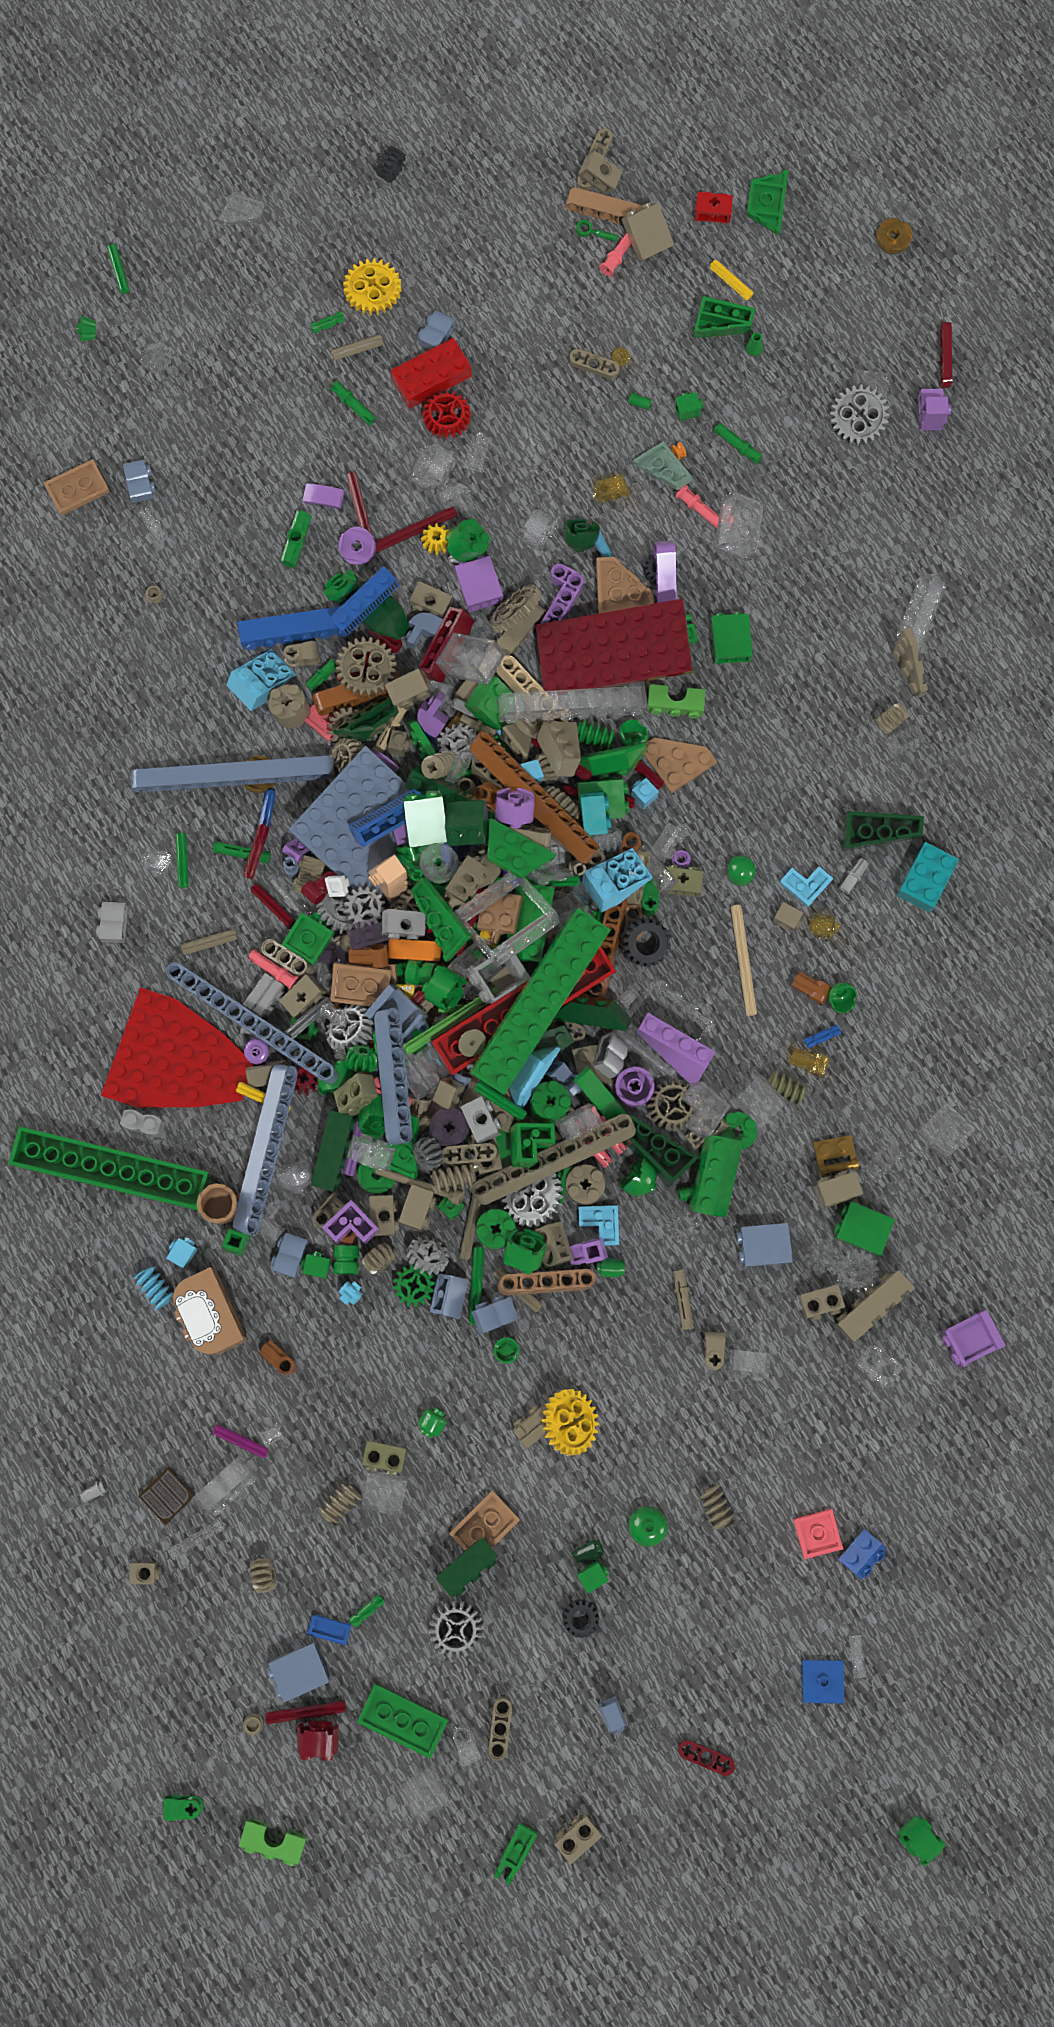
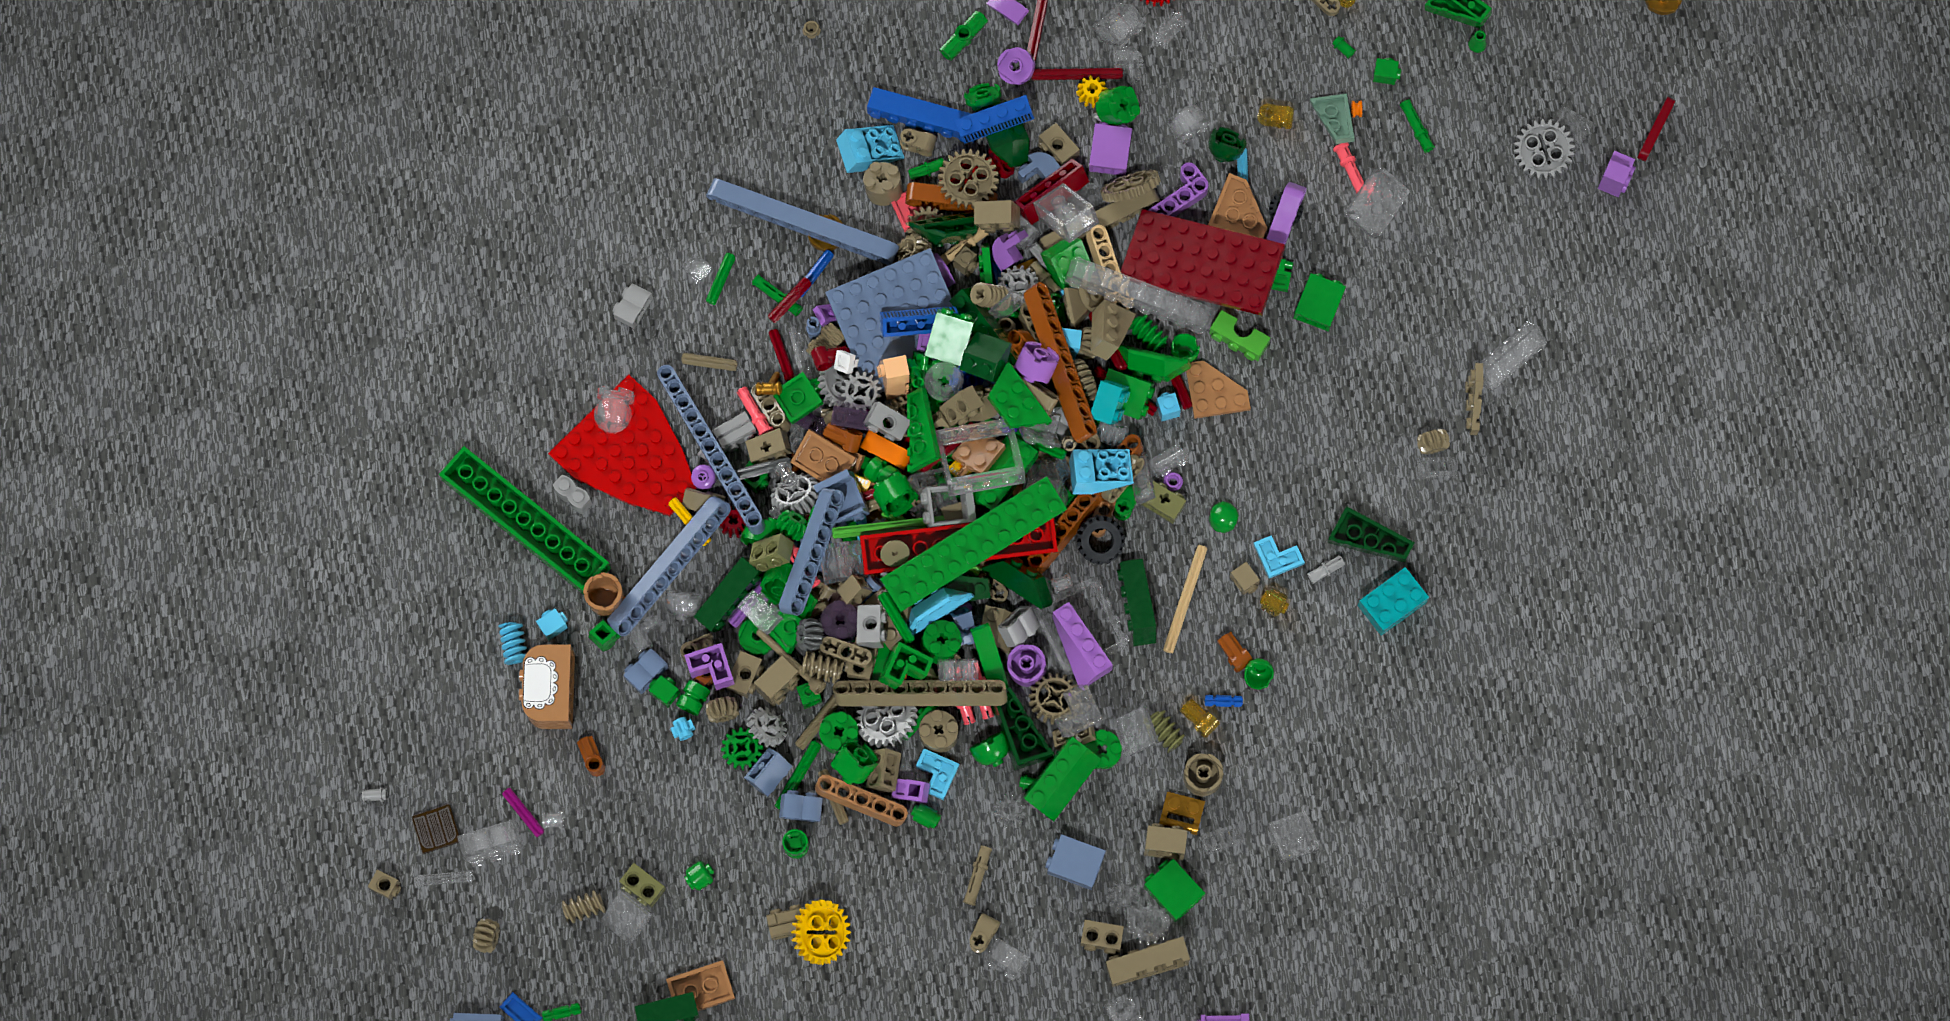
camera: 30 degrees right, 5 degrees down
none -> clear tile [594,386,635,433]
none -> pearl gold piece [755,372,782,396]
none -> dark green wedge [1117,558,1156,647]
none -> dark tan brick [1183,754,1223,797]

